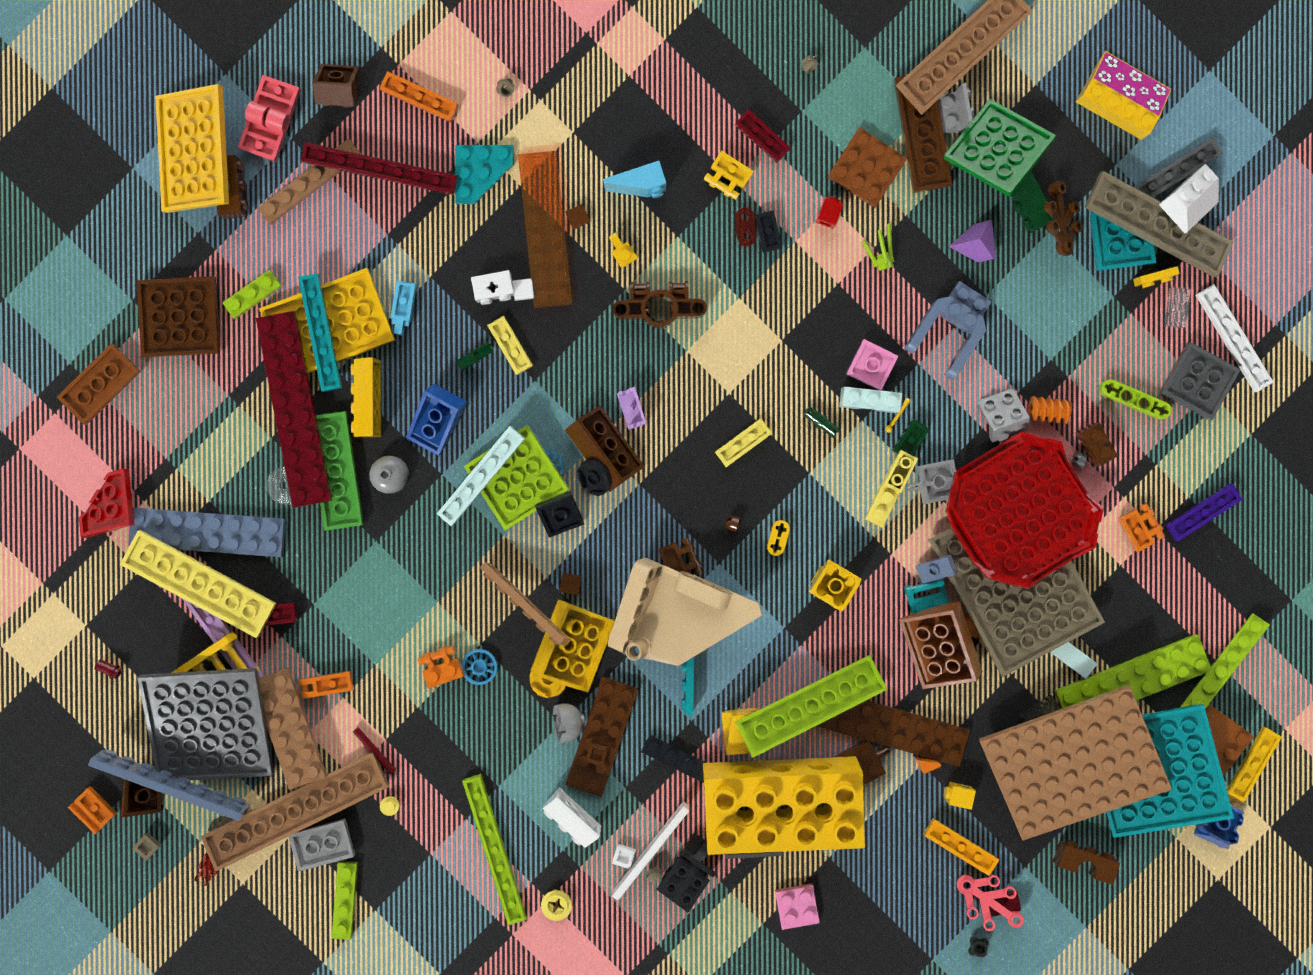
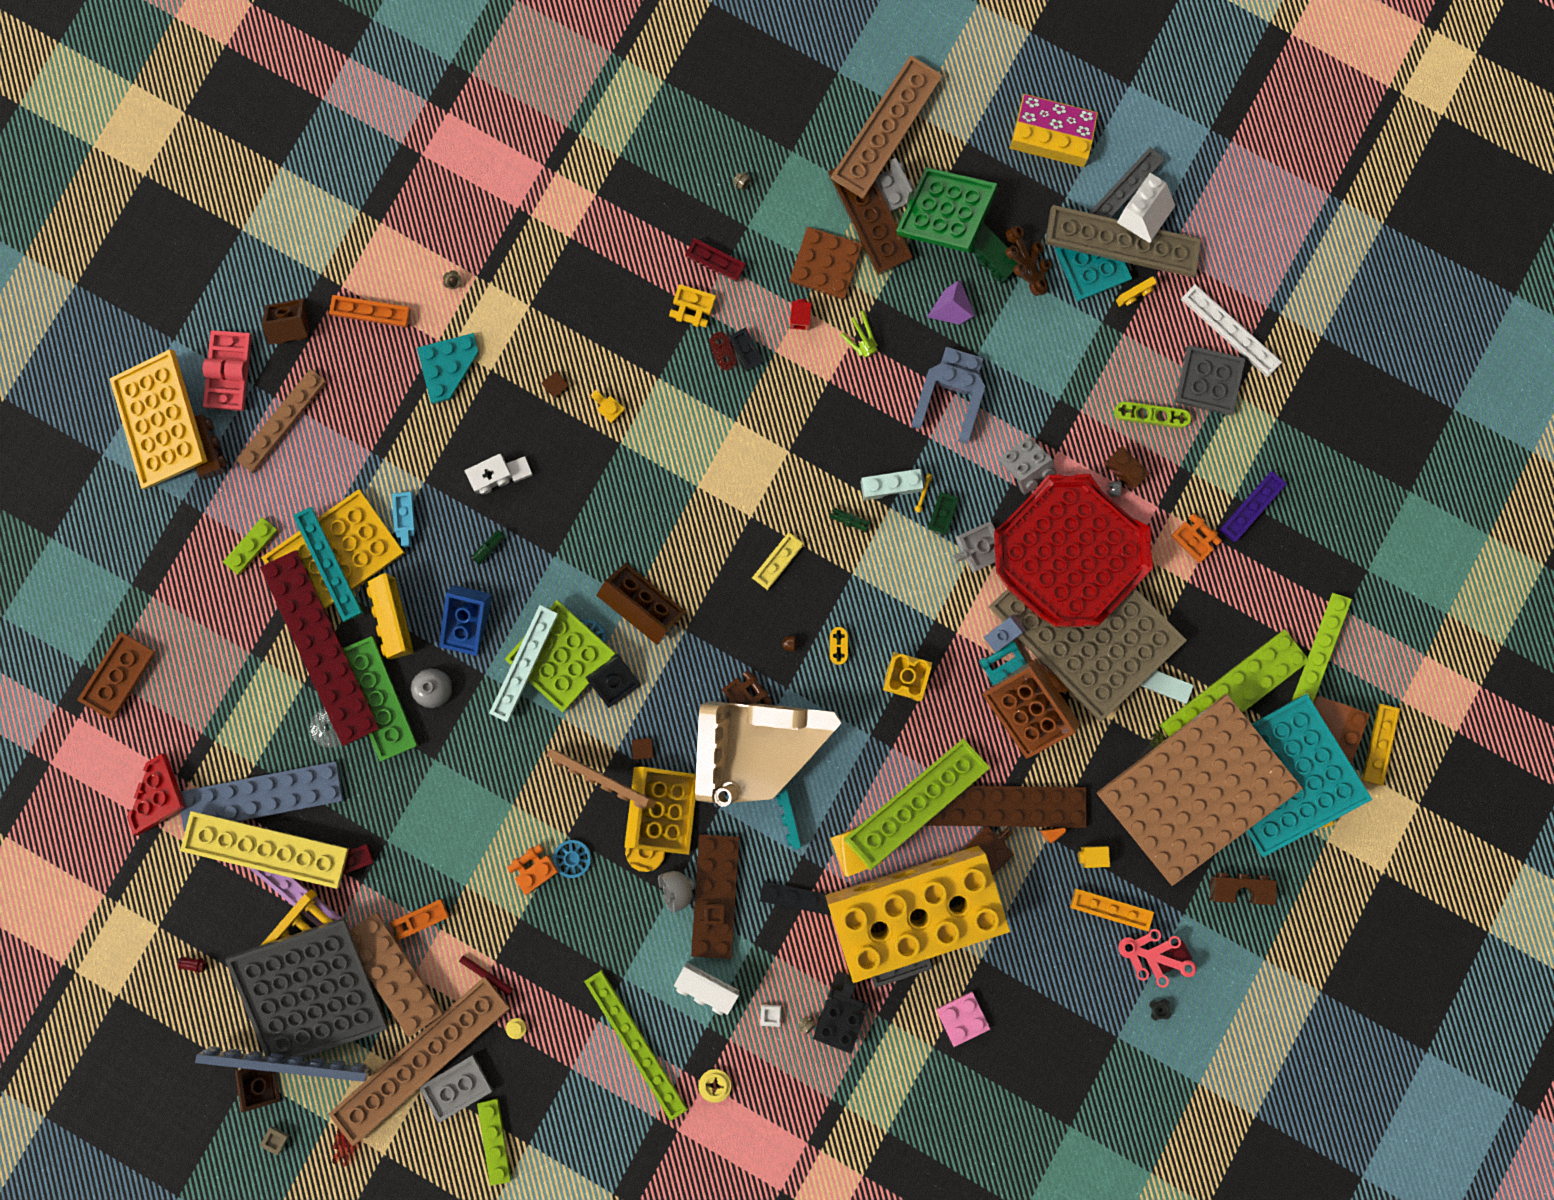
camera: 15 degrees left, 5 degrees down
orange plate [68,786,117,834] -> none
reddish brown plate [137,276,220,358] -> none
dark red tile [301,142,458,195] -> none
light yellow tile [487,316,533,375] -> none
clear orange plate [518,150,573,308] -> none
black tile [577,458,612,496] -> none
medium azure slope [603,161,666,198] -> none
reddish brown piece [612,281,707,329] -> none
white tile [612,801,689,900] -> none
lavender hinge [617,387,647,430] -> none
bright pink plate [846,339,898,391] -> none
light yellow slope [864,450,918,528] -> none
orange piece [1027,396,1072,424] -> none
clear plate [1164,287,1191,328] -> none
blue slope [1194,806,1244,849] -> none

